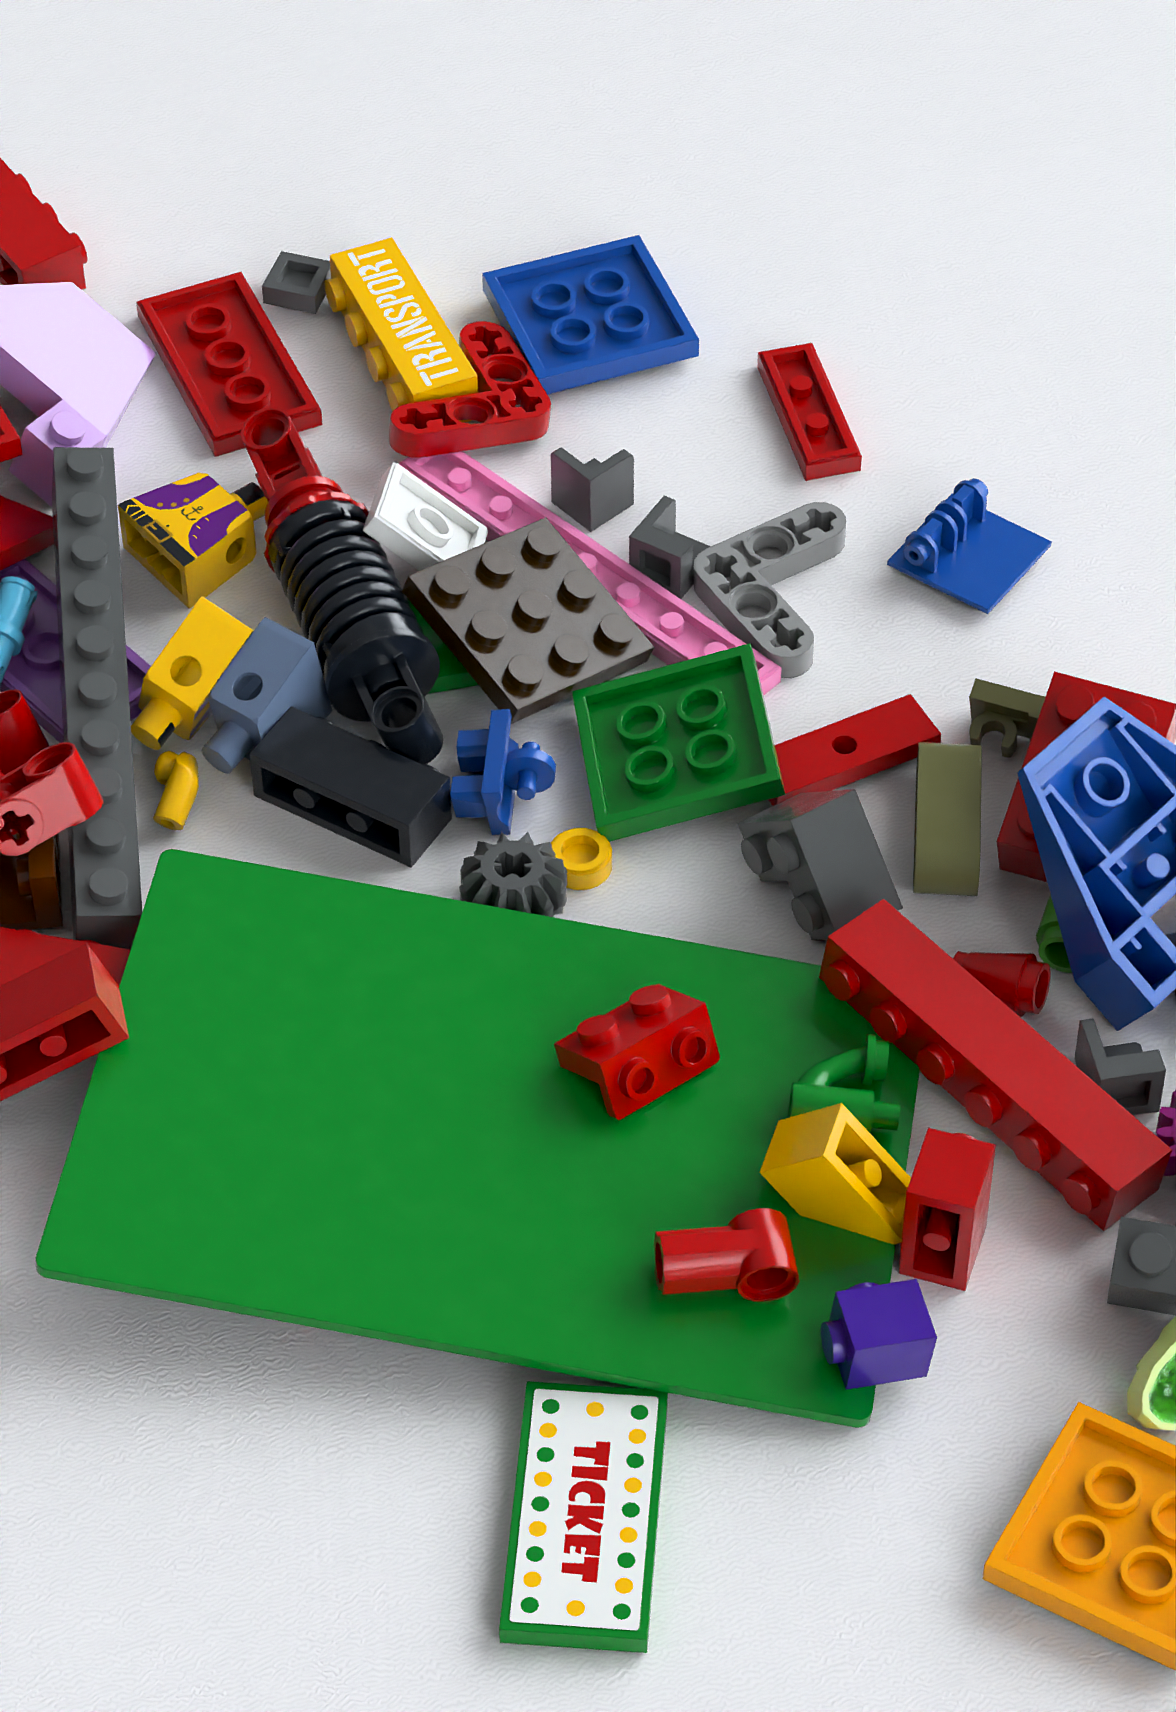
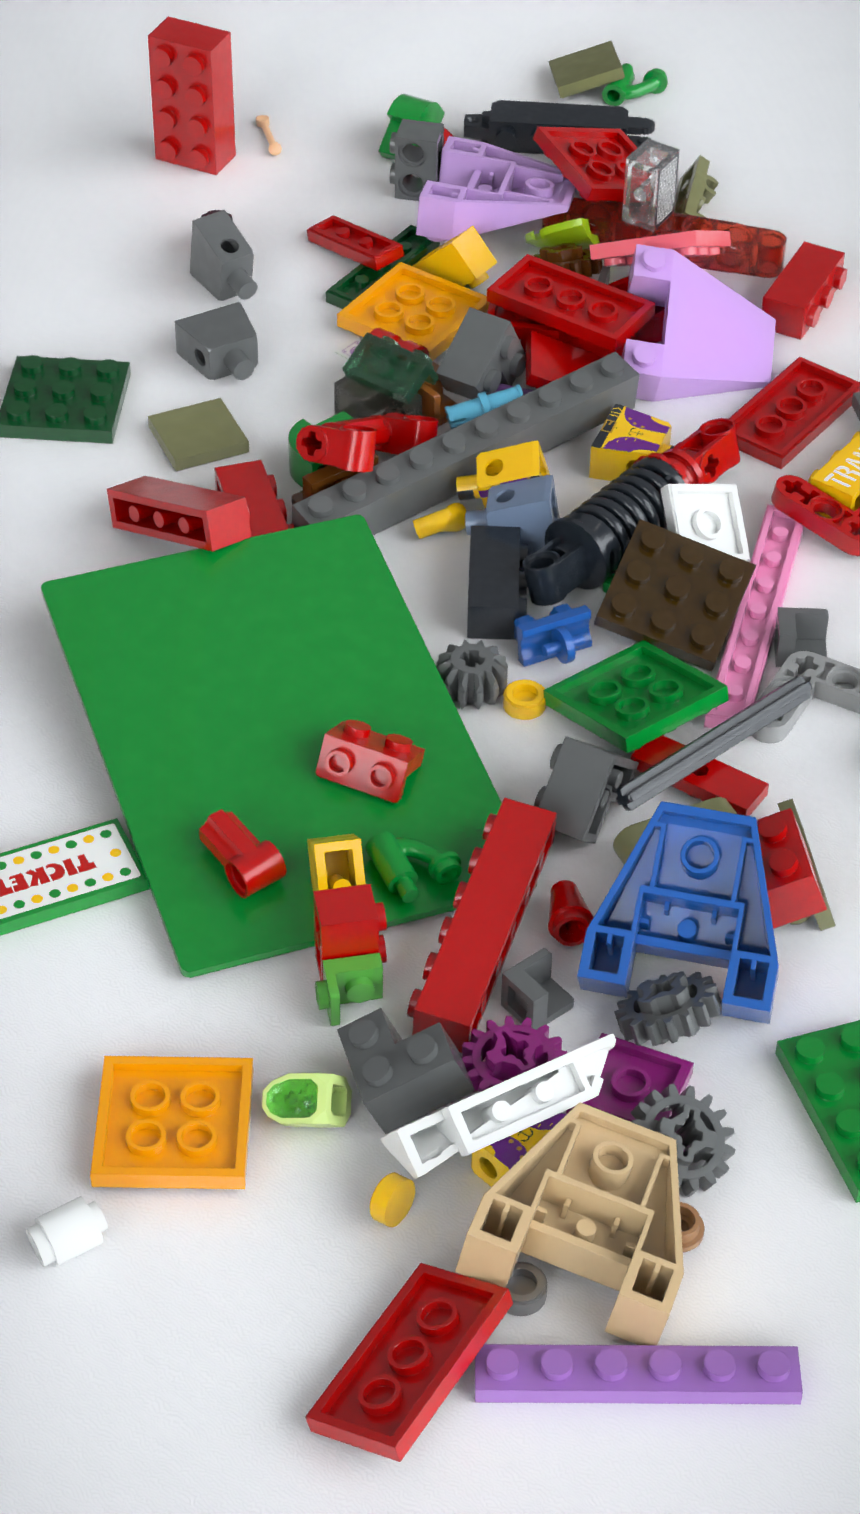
camera: 60 degrees right, 5 degrees down
dark grey panel [550,447,634,532] -> none
dark purple brick [821,1279,937,1390] -> none
none -> bright green bracket [315,953,383,1026]
none -> axle [616,676,812,811]

